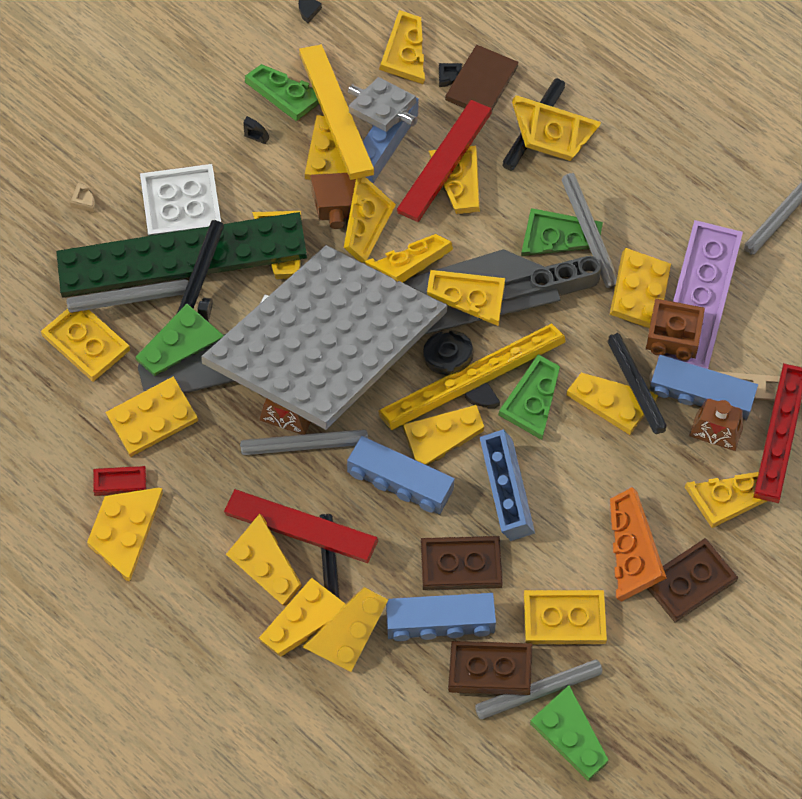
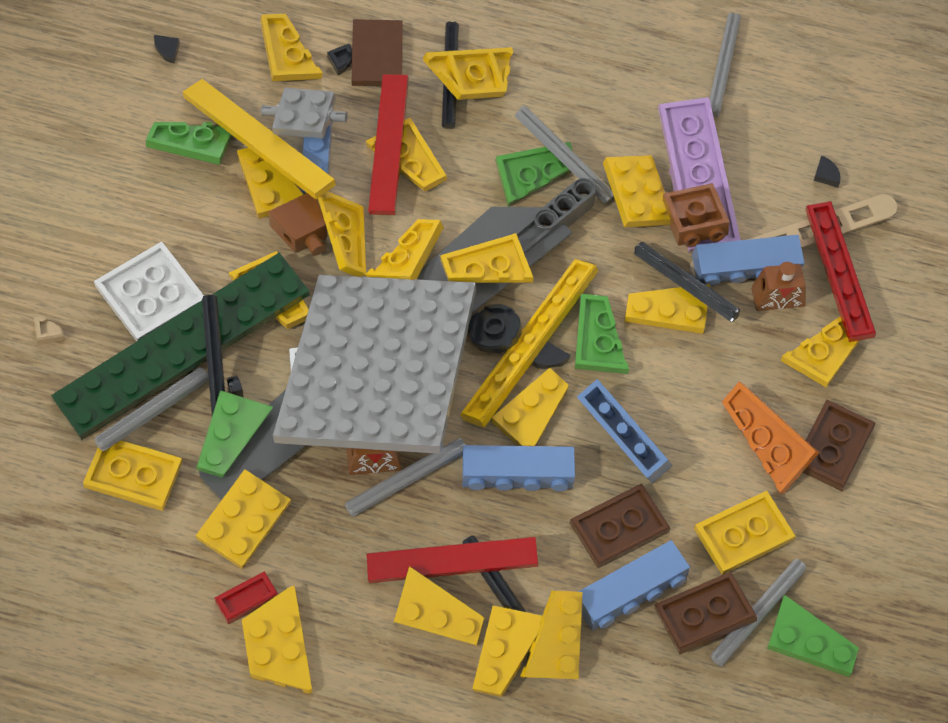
camera: 30 degrees left, 0 degrees up
black tile [243,116,269,144] -> none

